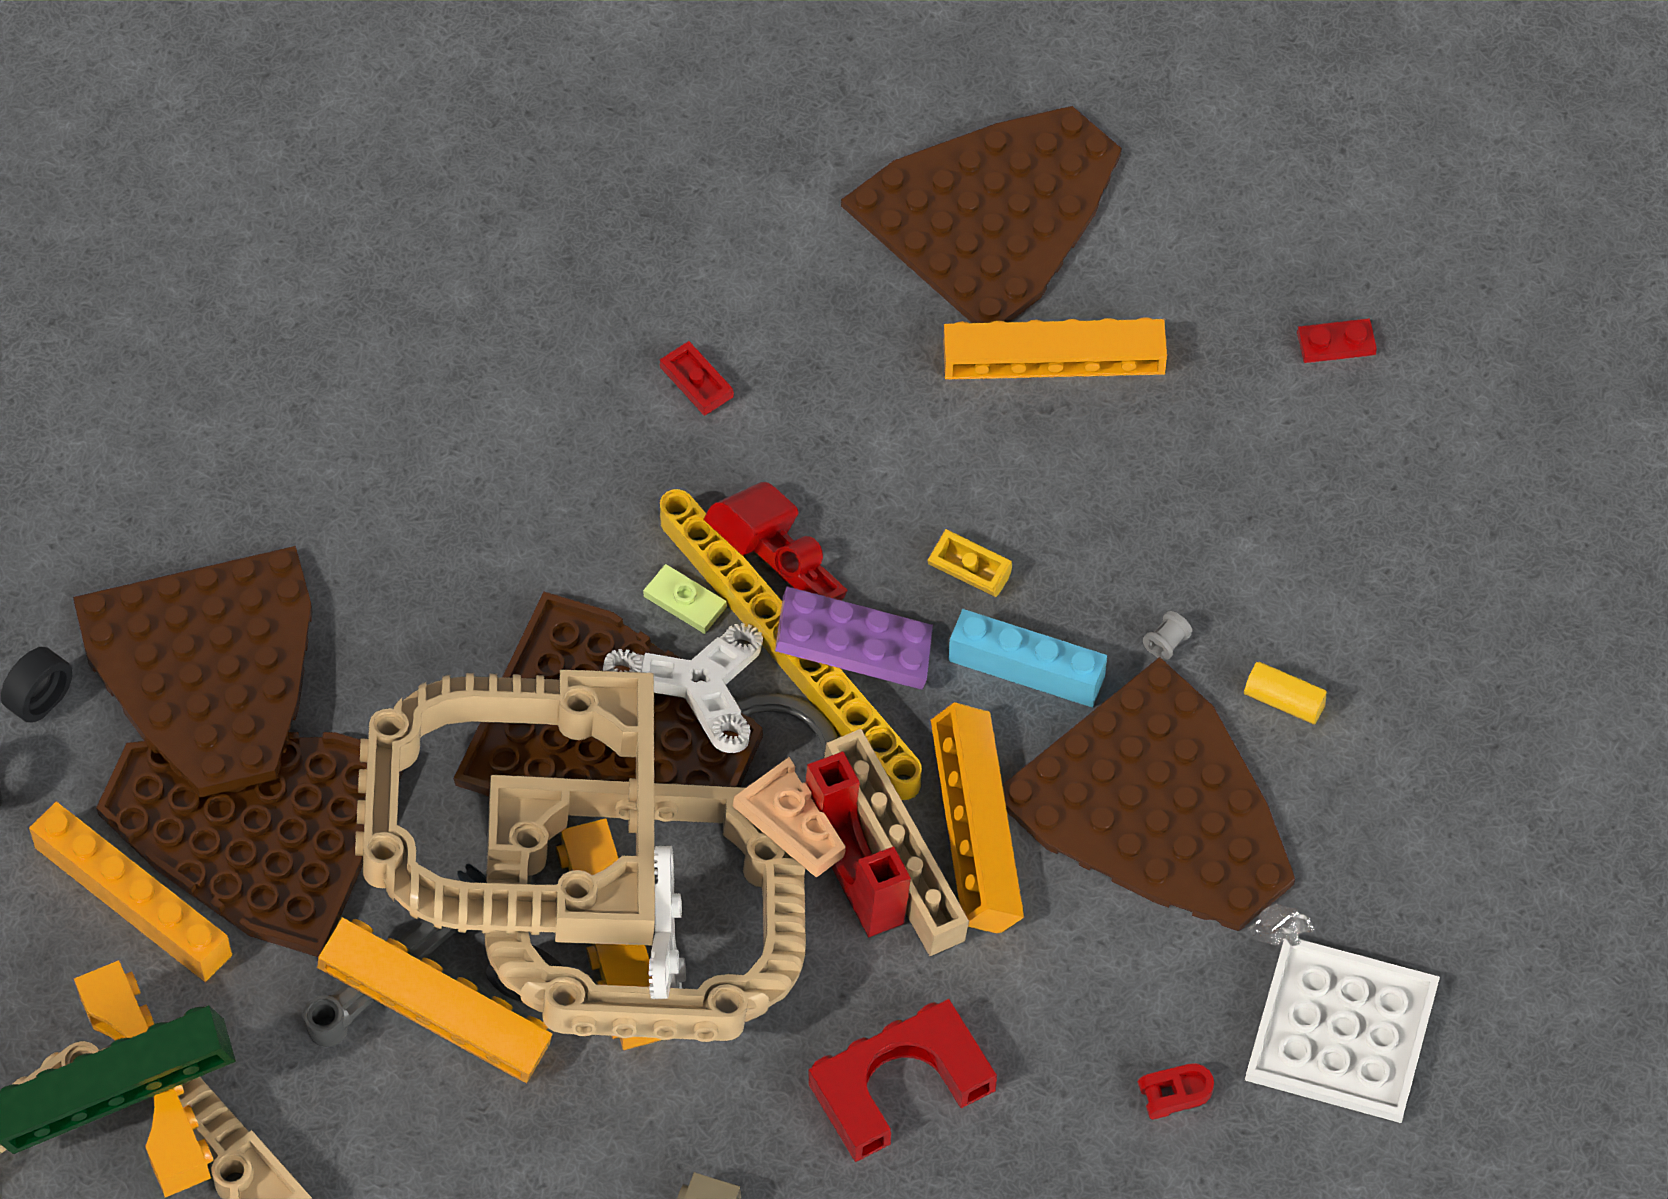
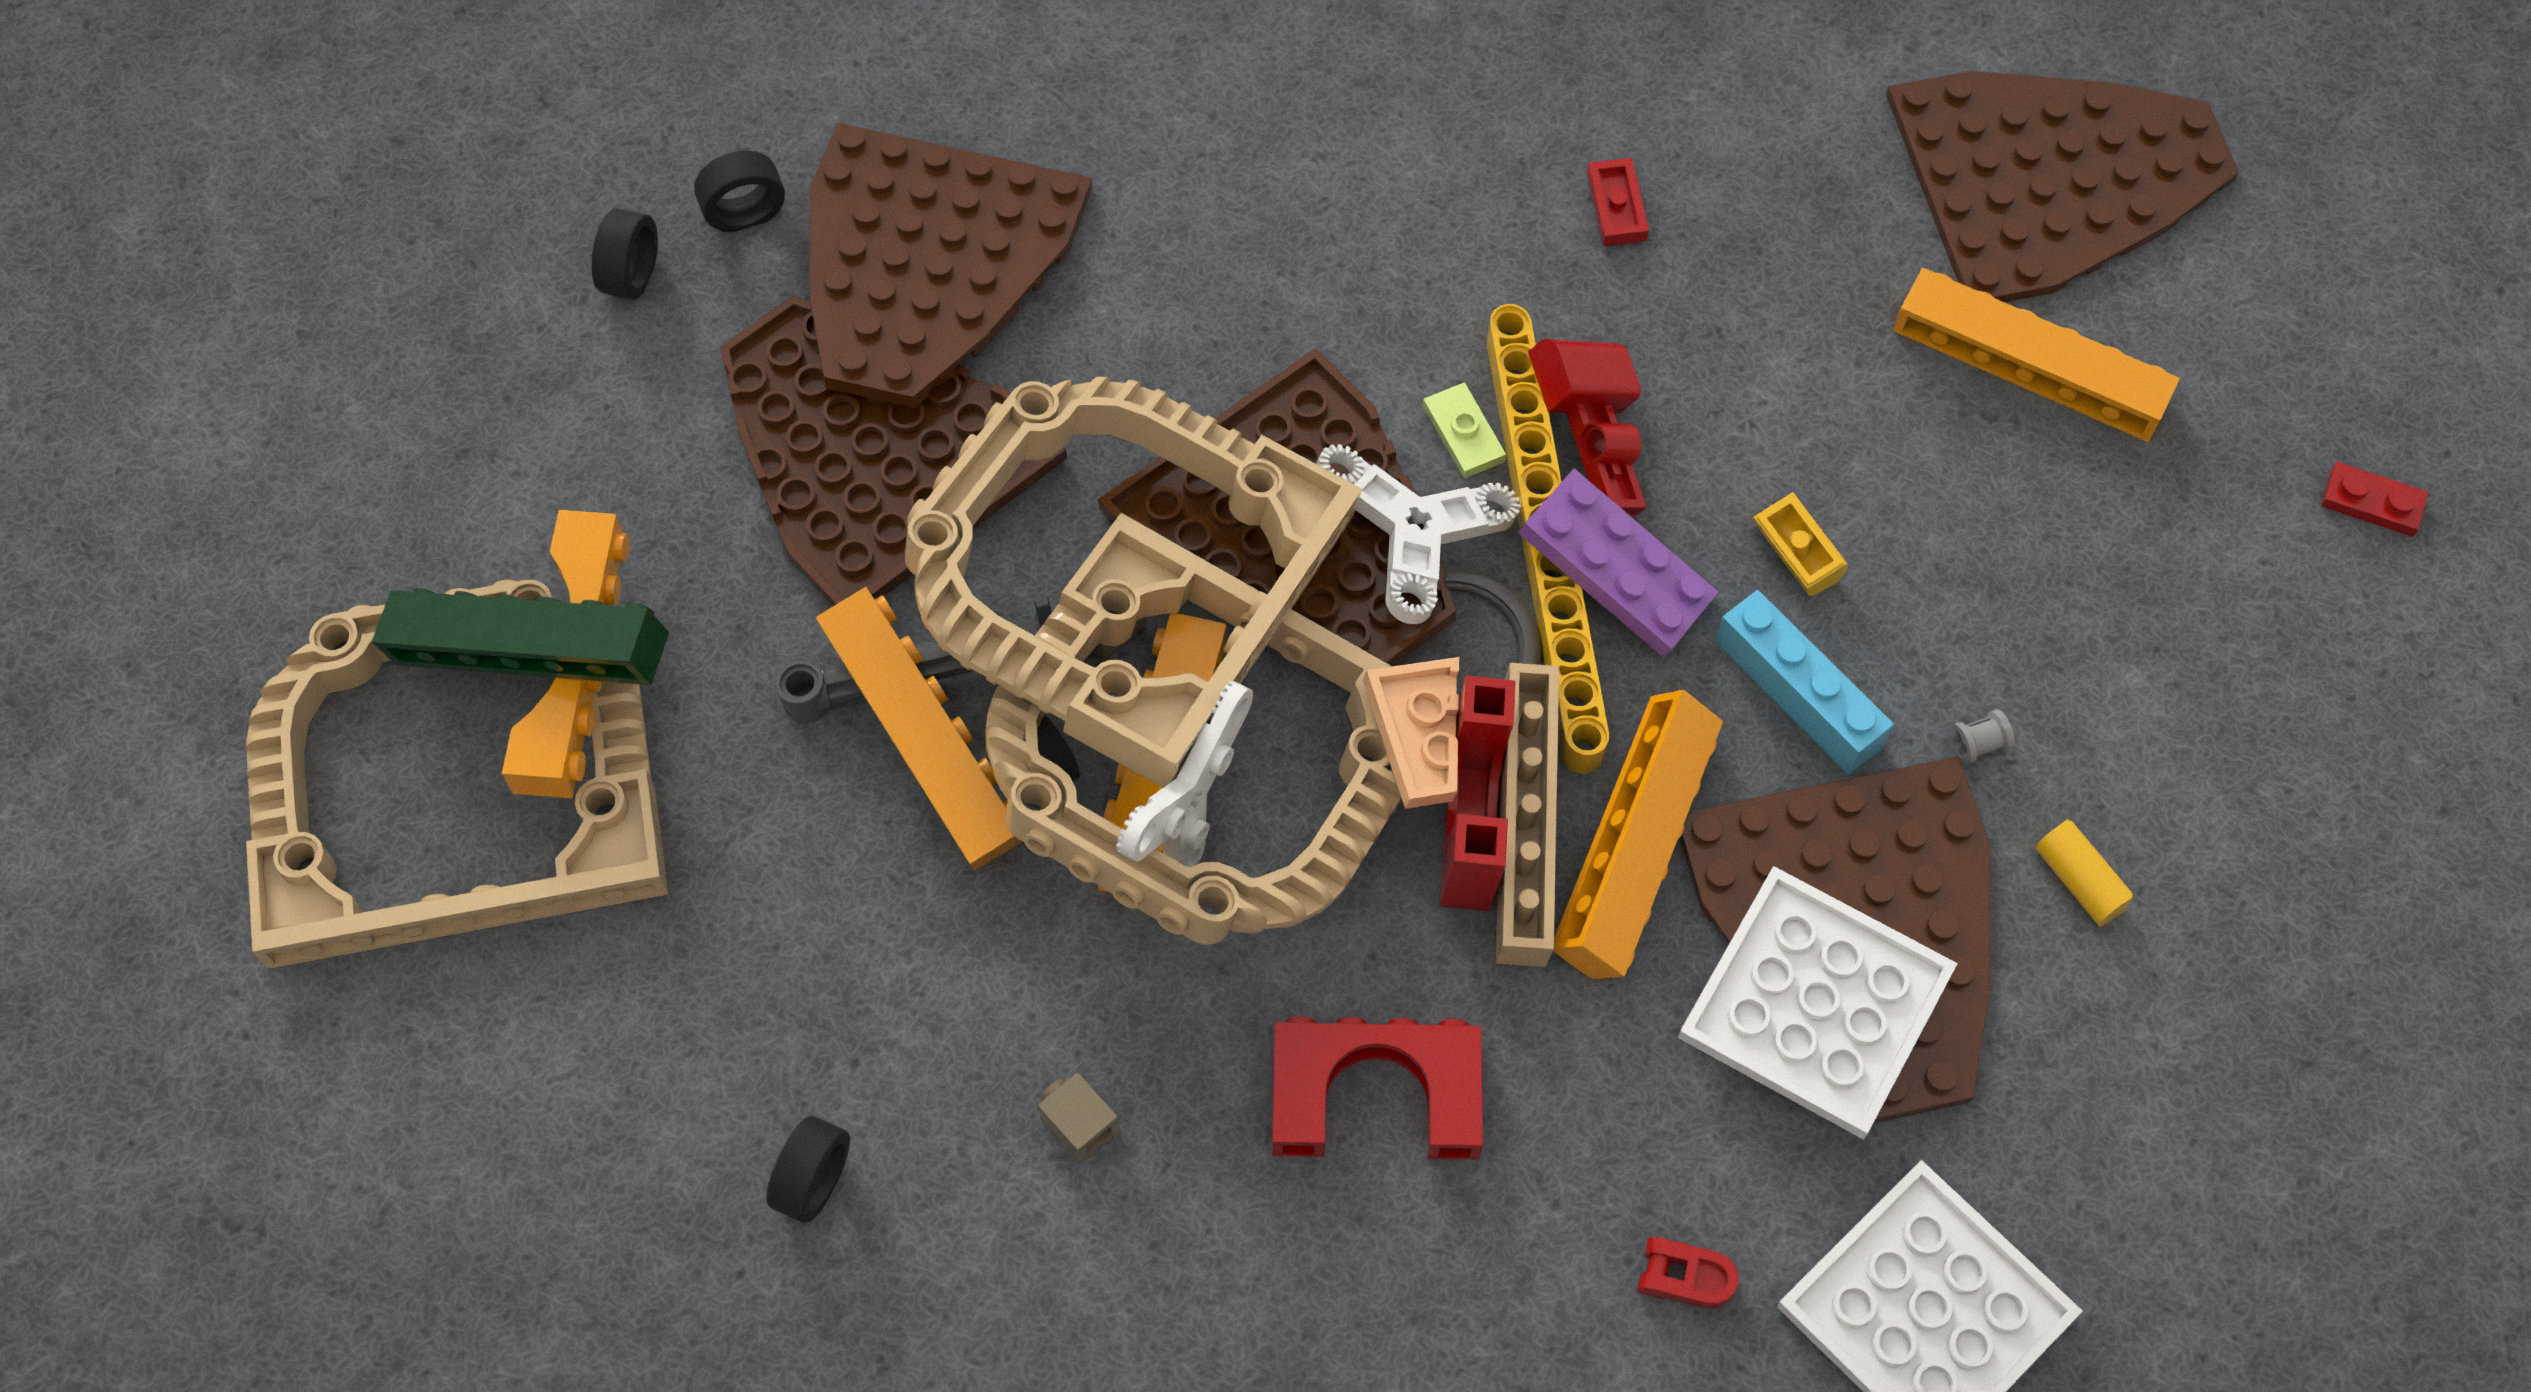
camera: 30 degrees right, 5 degrees up
light orange brick [29,801,232,982] -> none
clear plate [1248,904,1315,946] -> none
none -> white plate [1678,866,1958,1140]

